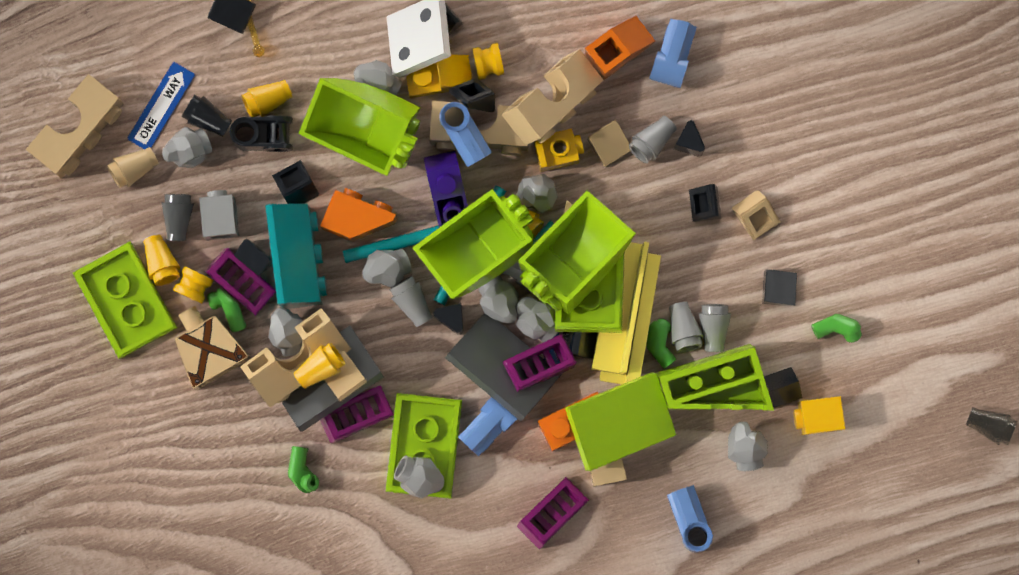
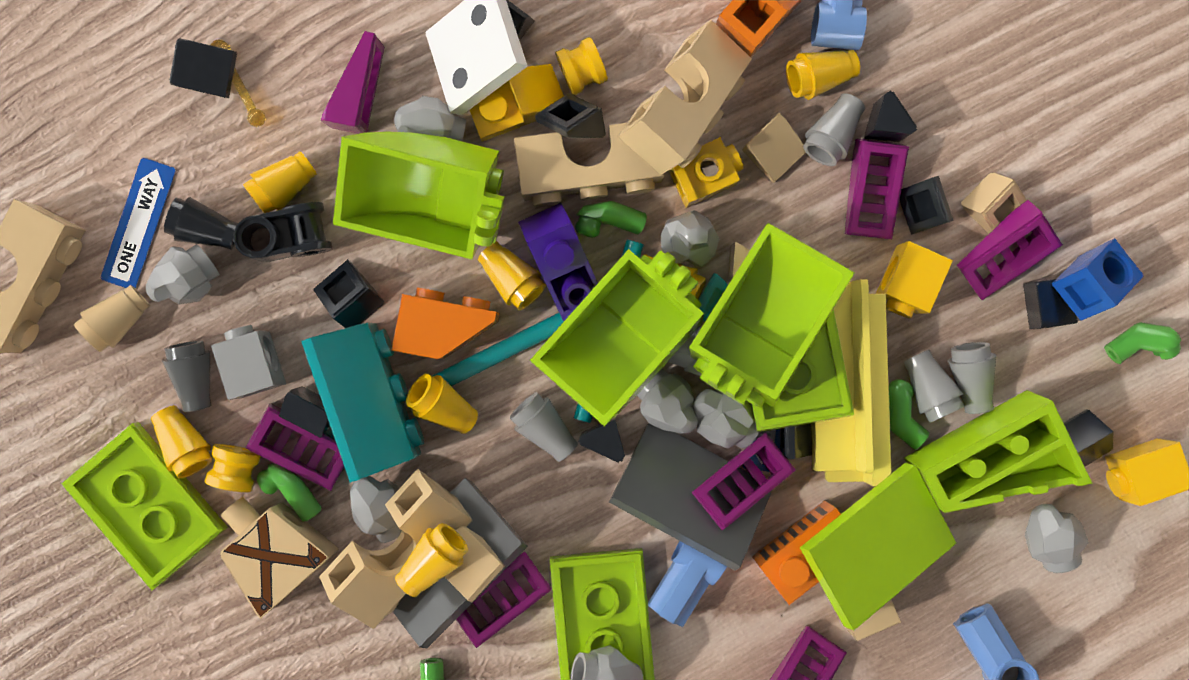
camera: 10 degrees left, 5 degrees up
light grey rock [362,249,411,288] -> none
medium blue piece [439,102,492,167] -> none
none -> magenta slope [321,31,385,134]
none -> yellow cone [406,374,478,434]
none -> yellow cone [478,241,546,311]
none -> bright green arm [575,201,647,238]
none -> yellow cone [786,49,860,100]
none -> magenta slope [845,138,909,240]
none -> yellow brick [876,241,953,319]
none -> magenta slope [956,200,1063,300]
none -> blue brick [1052,238,1144,321]

